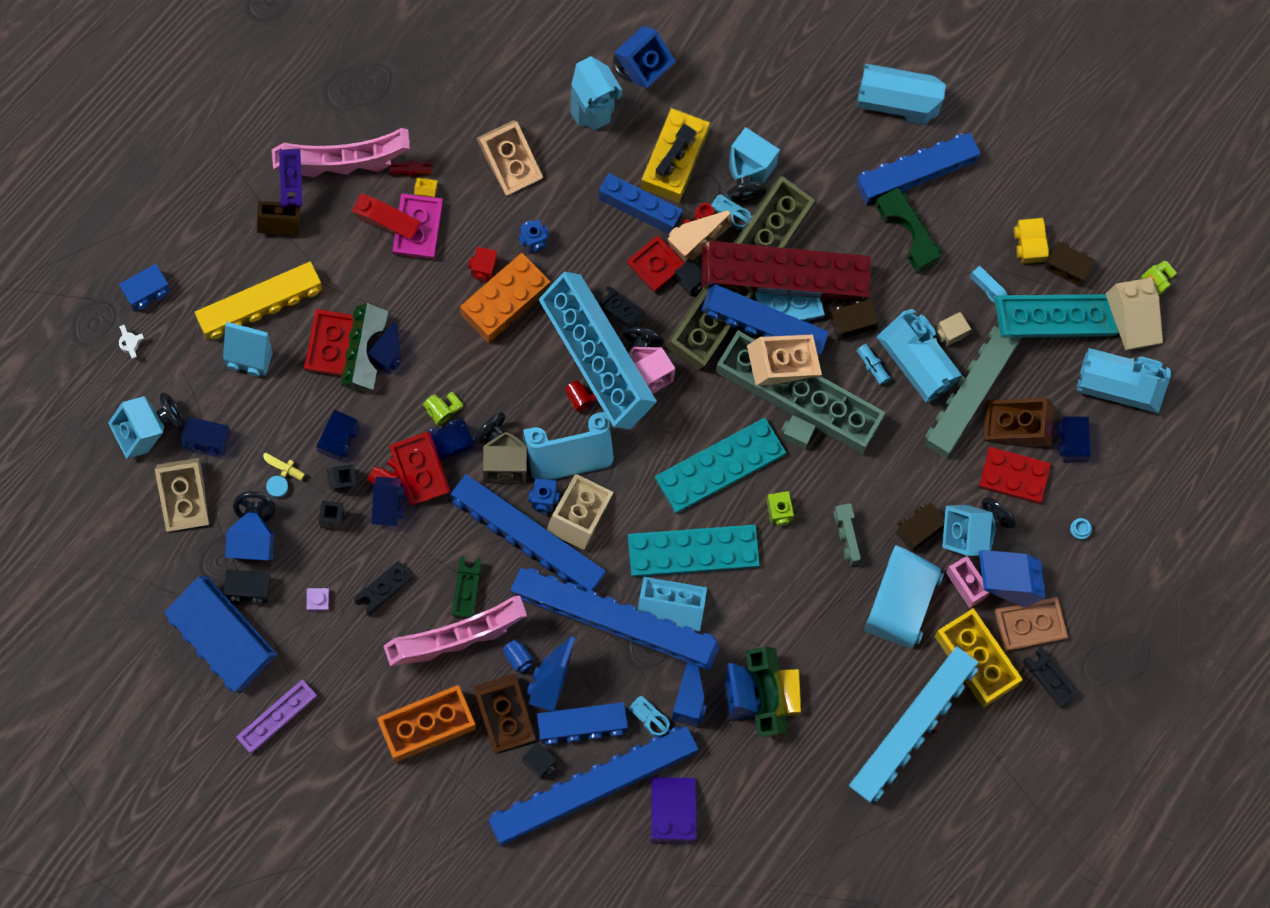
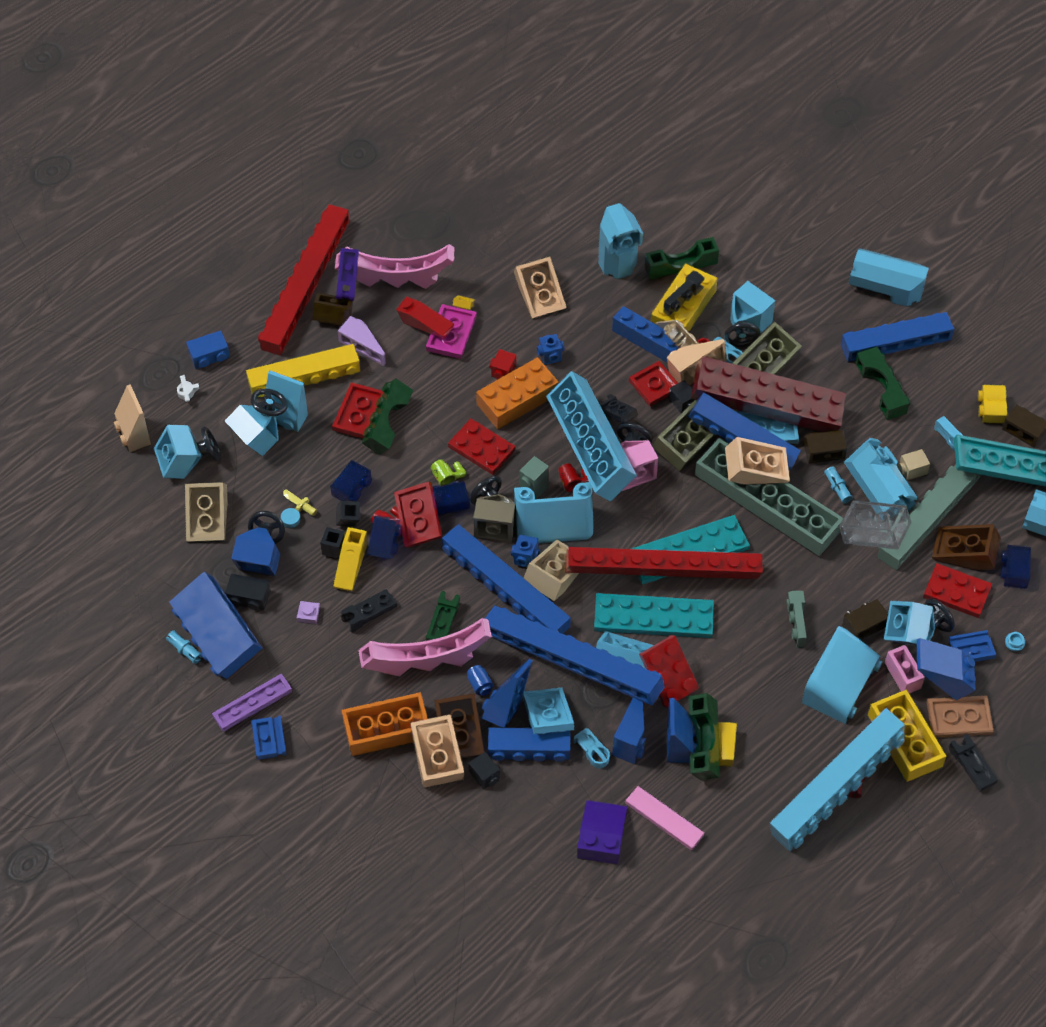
camera: 15 degrees right, 15 degrees down
clear blue brick [181,416,231,457] -> none
clear blue slope [367,322,401,374] -> none
dark red pin [390,160,432,177] -> none
blue brick [488,726,698,847] -> none
blue piece [613,26,676,88] -> none
lime brick [766,491,794,526] -> none
sand green brick [781,415,816,450] -> none
none -> light nougat slope [113,384,151,452]
none -> medium azure pin [166,630,202,664]
none -> medium azure piece [225,388,288,456]
none -> blue plate [252,716,286,760]
none -> red brick [258,204,350,356]
none -> yellow slope [333,527,368,592]
none -> lavender slope [338,316,386,366]
none -> light nougat slope [411,715,464,788]
none -> red plate [448,418,516,475]
none -> sand green brick [519,456,549,499]
none -> medium azure plate [523,687,574,734]
none -> red brick [565,547,763,579]
none -> bright pink tile [625,786,704,851]
none -> red plate [639,635,699,708]
none -> dark green arch [644,237,719,280]
none -> tan hinge [656,320,699,348]
none -> clear brick [839,500,911,549]
none -> blue plate [948,630,996,662]

